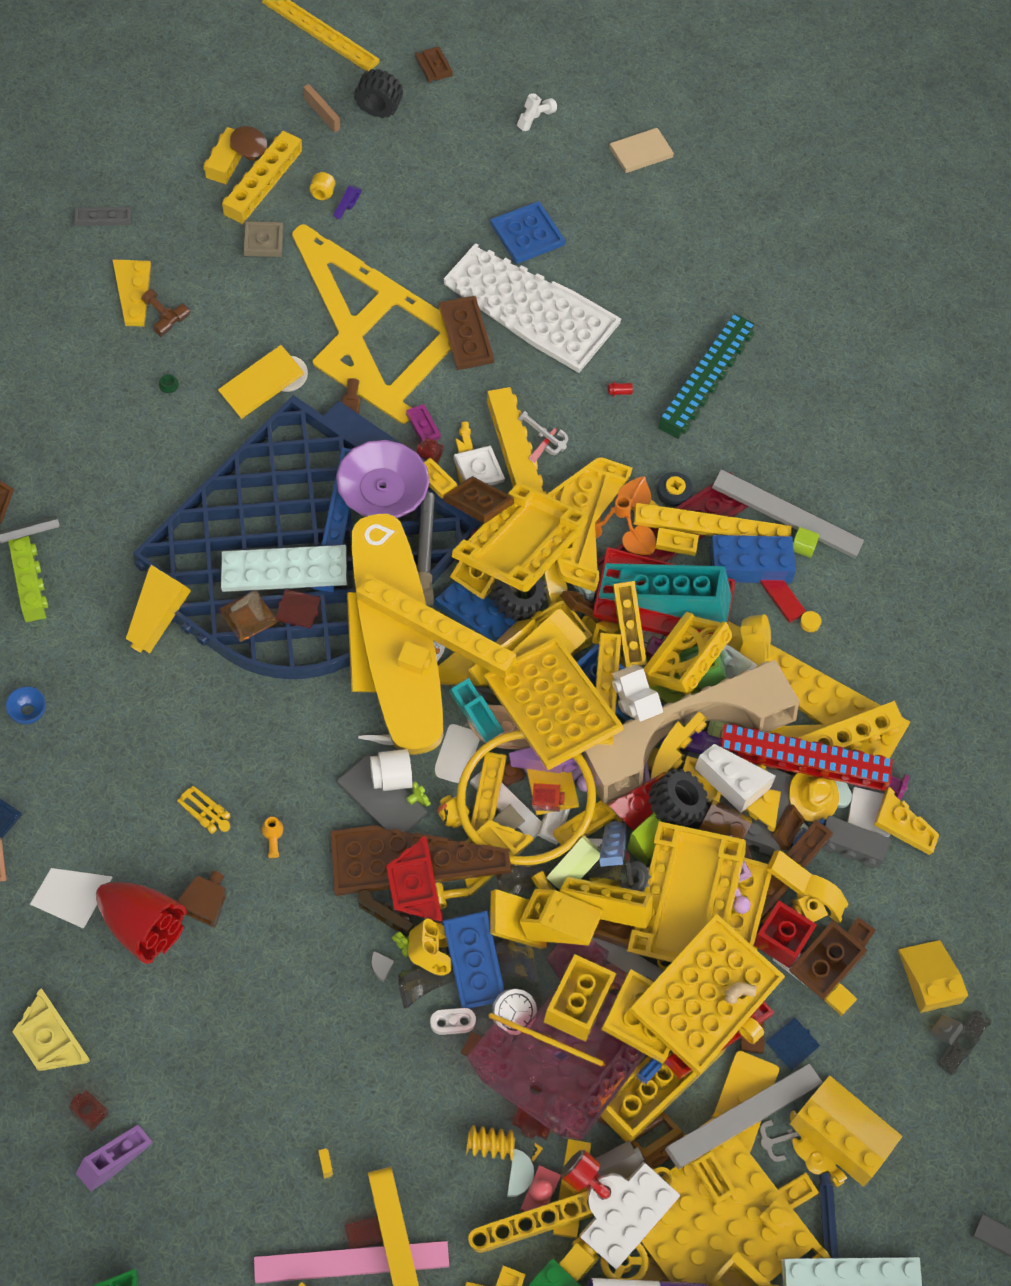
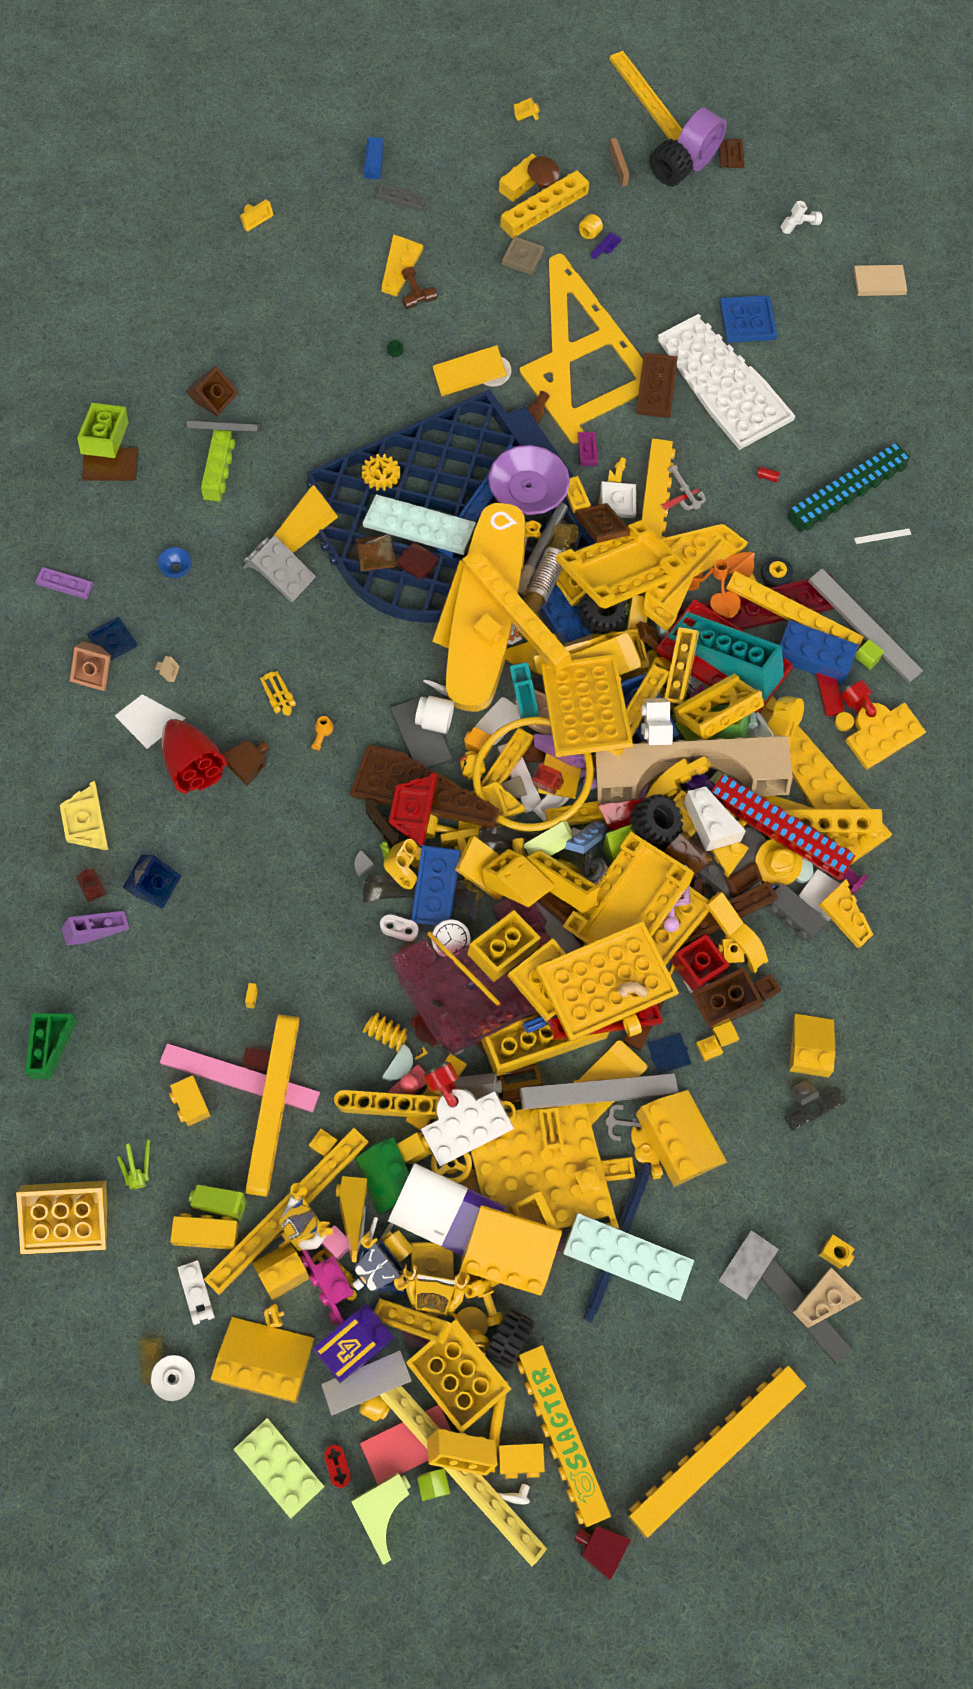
camera: 25 degrees right, 5 degrees up
lime plant [406,781,431,806] -> none
clear red brick [416,437,444,465] -> none
yellow plate [655,528,699,556] -> none
none -> clear blue slope [122,855,181,909]
none -> tan tile [155,656,180,682]
none -> light grey bracket [242,535,316,603]
none -> yellow gear [362,454,400,491]
none -> blue window [364,137,383,179]
none -> yellow bracket [440,827,480,880]
none -> light orange brick [464,727,493,758]
none -> yellow bracket [514,98,540,121]
none -> clear yellow piece [514,523,579,639]
none -> yellow plate [525,520,541,538]
none -> medium lavender piece [678,107,727,172]
none -> yellow tile [696,1035,723,1062]
none -> flat silver sticker [719,1231,779,1299]
none -> yellow plate [840,679,926,770]
none -> white sticker [854,529,911,544]

